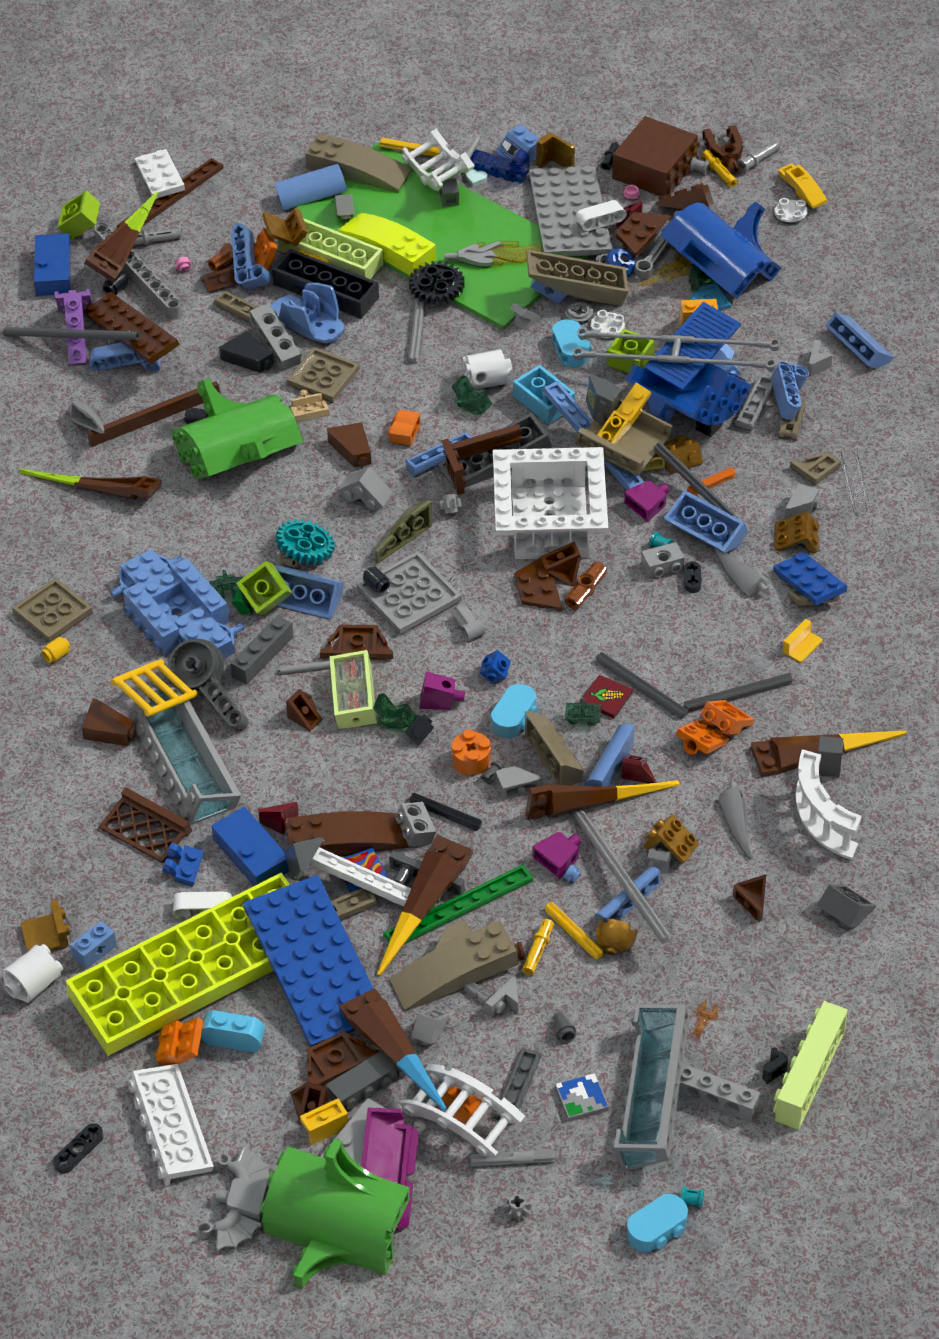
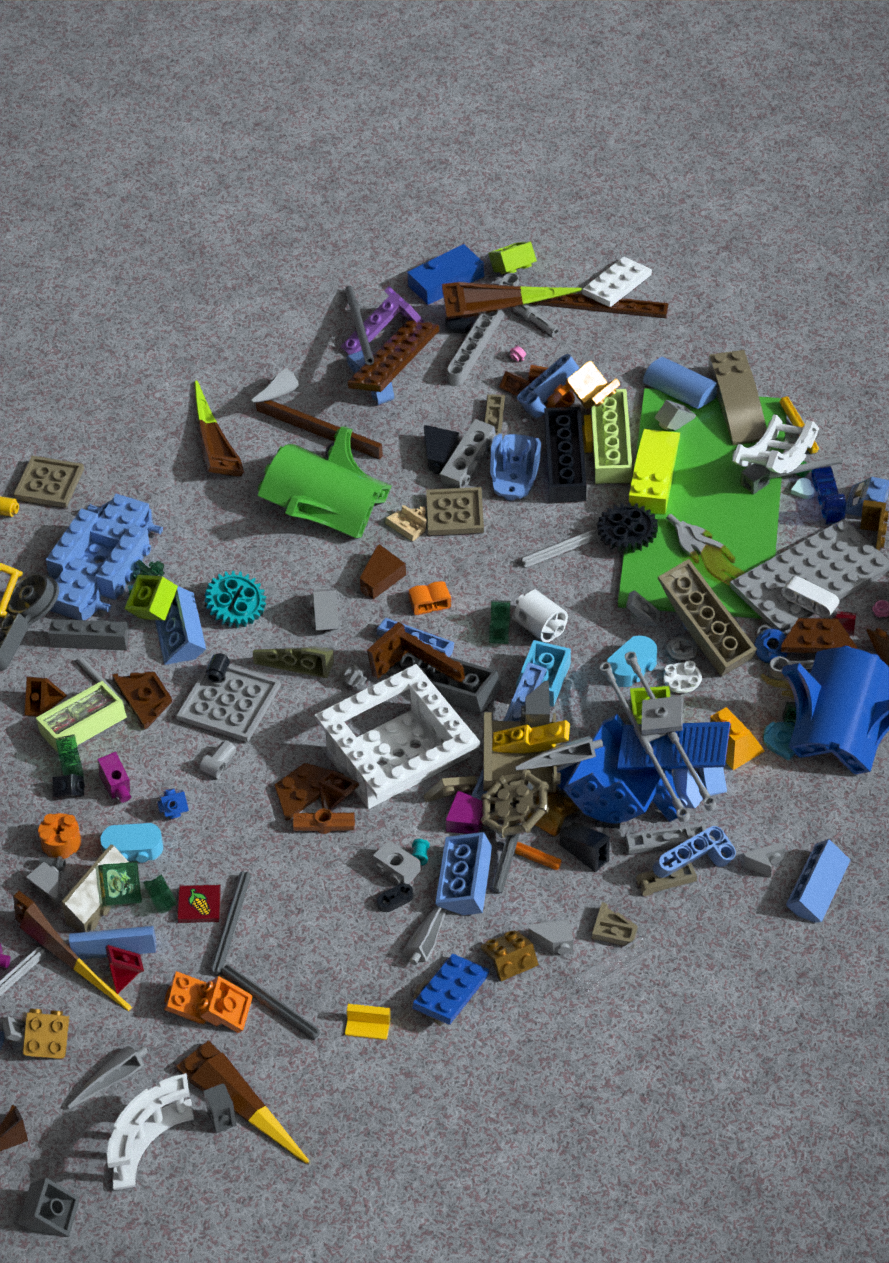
camera: 60 degrees right, 0 degrees up
none -> clear green tile [98,862,142,906]
none -> dark tan wing [423,776,477,802]
none -> dark tan plate [481,769,549,838]
none -> light grey piece [515,736,603,770]
none -> black slope [560,822,610,872]
none -> light grey plate [641,696,683,735]

